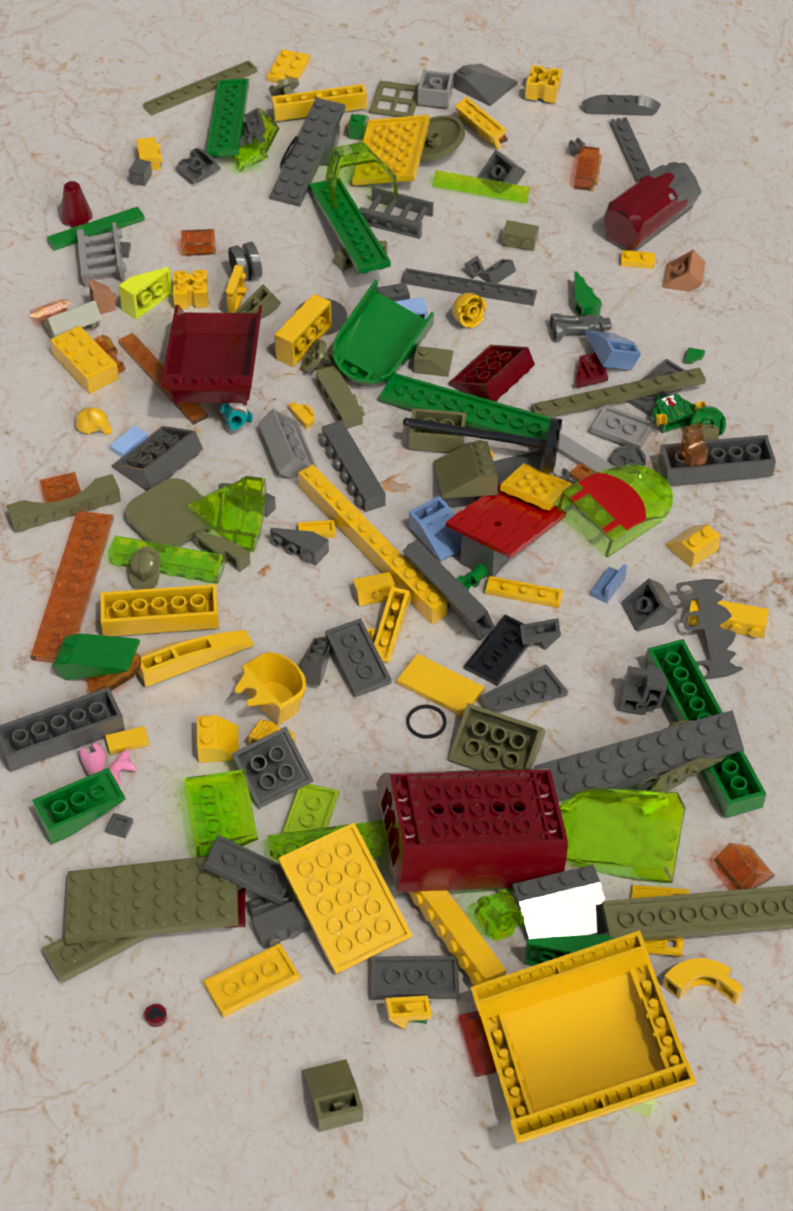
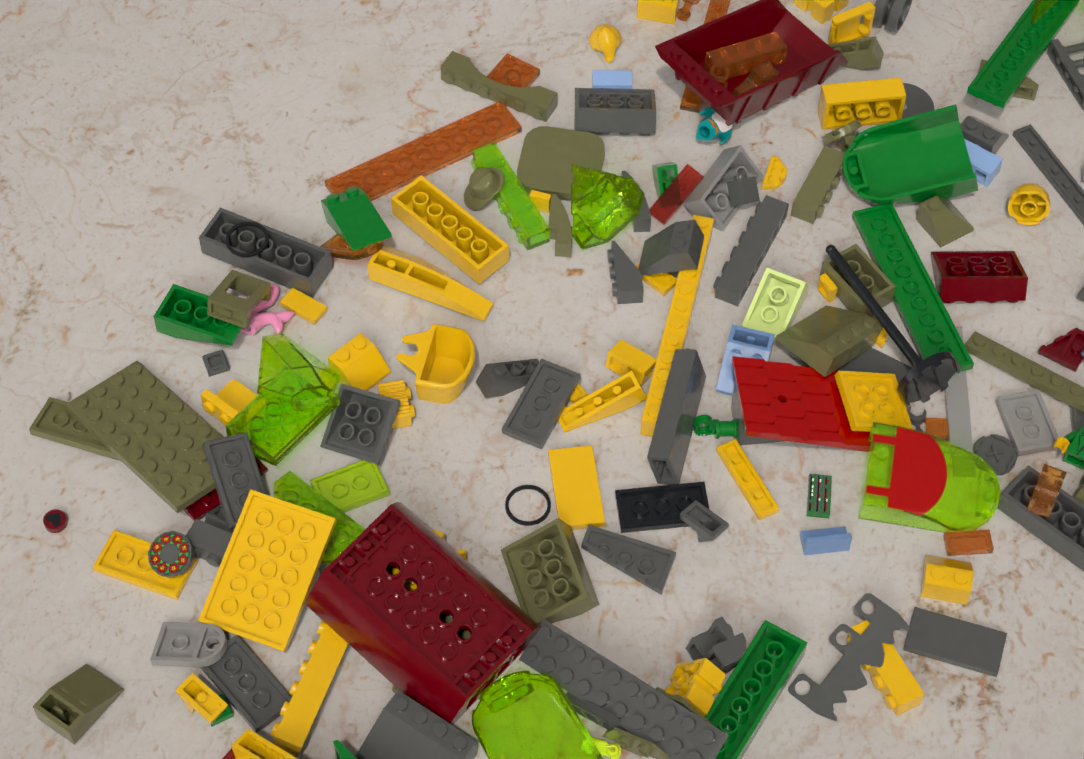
camera: 50 degrees right, 5 degrees up
clear neon green brick [474,889,524,941] -> none
dark grey slope [622,578,677,631] -> none
none -> tile [148,531,195,578]
none -> light grey tile [150,622,227,667]
none -> yellow bracket [200,380,265,432]
none -> olive window [207,270,271,329]
none -> black piece [225,222,269,257]
none -> clear neon green windscreen [257,334,341,412]
none -> yellow tile [529,190,551,213]
none -> dark grey slope [638,220,704,276]
none -> clear red tile [649,164,704,225]
none -> green slope [652,162,682,208]
none -> yellow brick [664,658,726,715]
none -> clear orange hinge [704,32,788,89]
none -> dark grey brick [727,174,760,207]
none -> clear orange arch [733,61,780,96]
none -> yellowish green slope [742,268,809,339]
none -> tile [806,474,832,519]
none -> yellow tile [817,273,838,303]
none -> dark grey tile [903,607,1007,677]
none -> clear orange tile [943,529,994,556]

